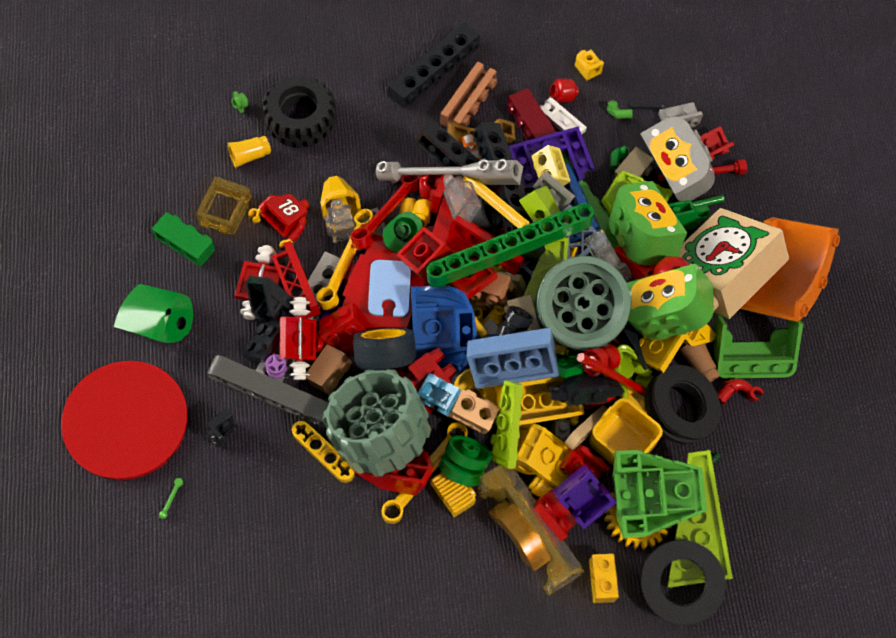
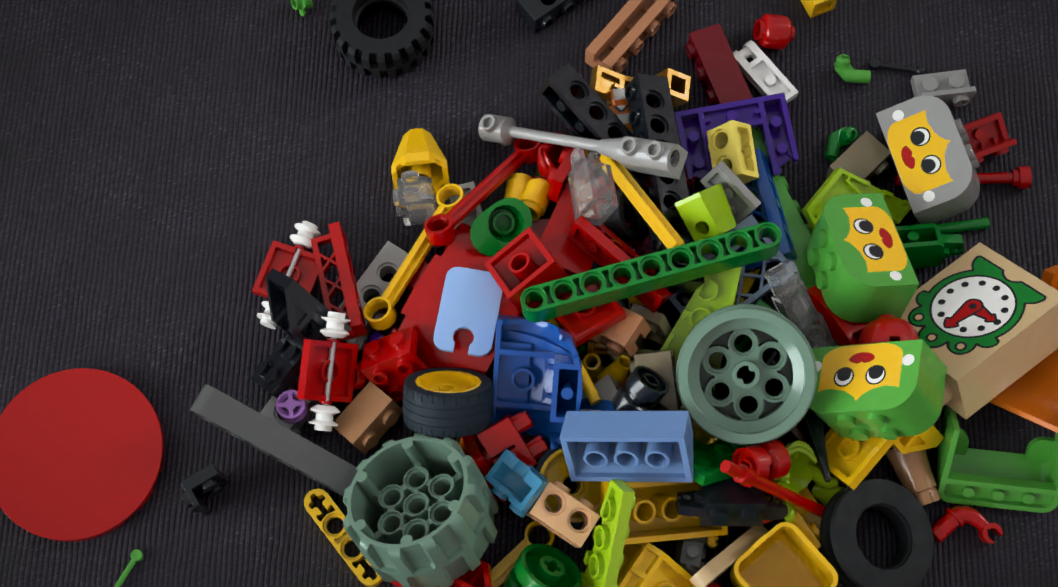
camera: 15 degrees right, 5 degrees up
green piece [114,284,194,343] -> none
green brick [152,212,215,267] -> none
clear yellow window [196,177,252,235] -> none
yellow plant [228,136,271,168] -> none
red torso [249,194,309,249] -> none

